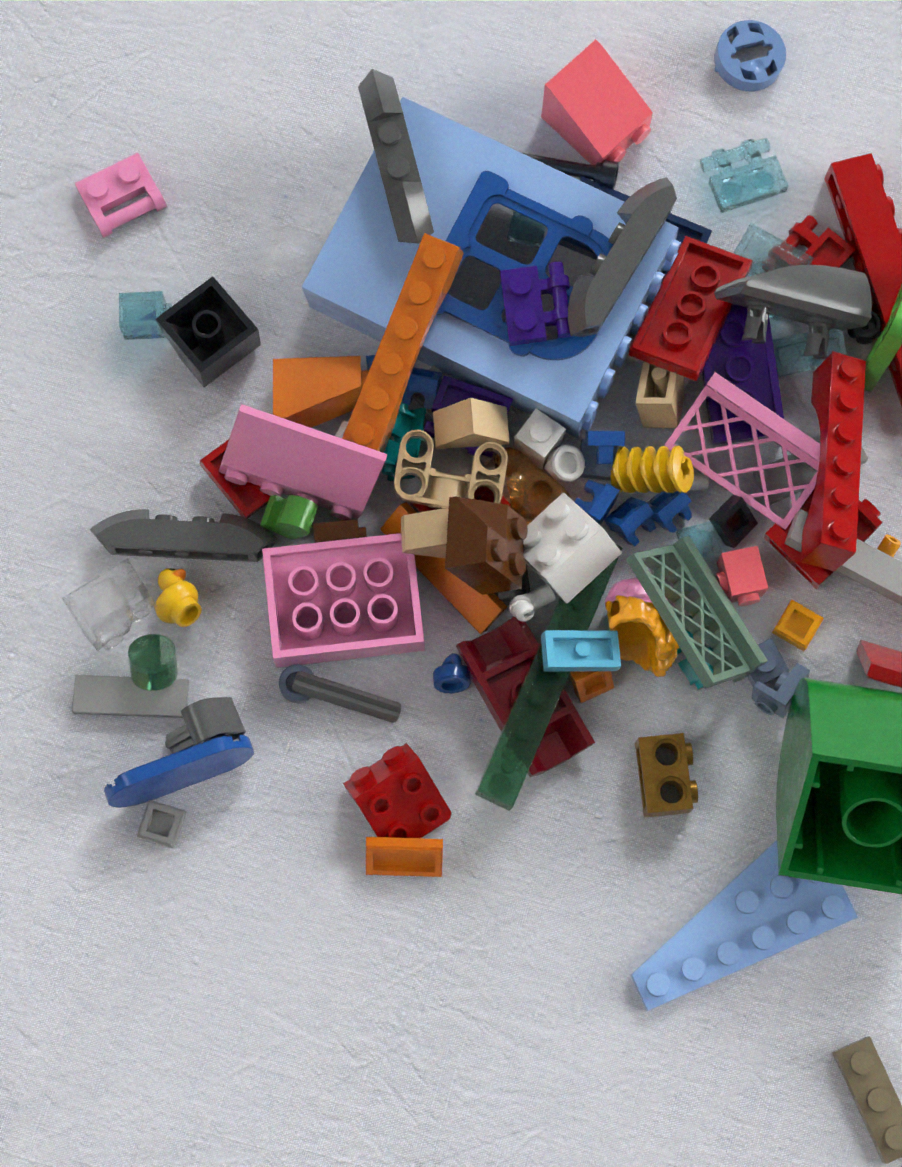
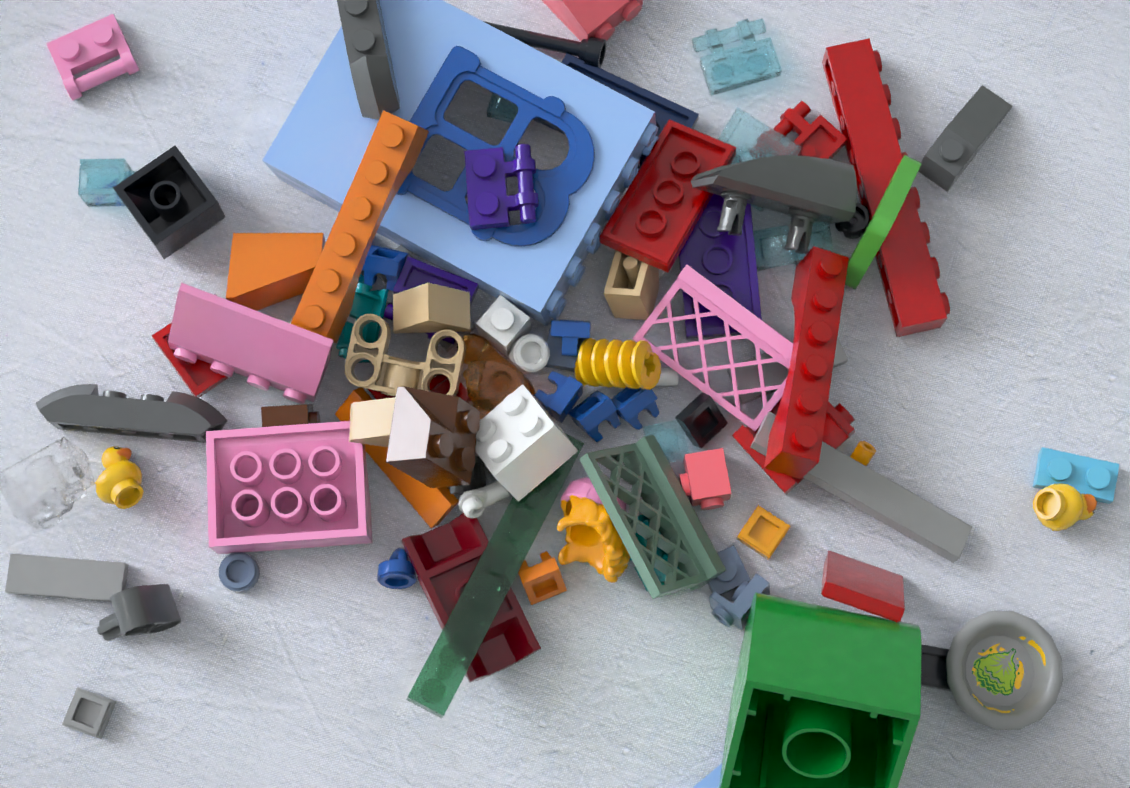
camera: 10 degrees right, 0 degrees up
blue tile [104,735,254,808] -> none
clear green piece [128,634,178,691] -> none
bright green leg [260,495,318,540] -> none
dark grey axle [292,671,402,723] -> none
red bracket [343,743,452,838] -> none
orange tile [366,837,443,877] -> none
medium azure plate [541,630,621,672] -> none
dark grey brick [568,177,677,337] -> none
pearl gold brick [635,733,698,818] -> none

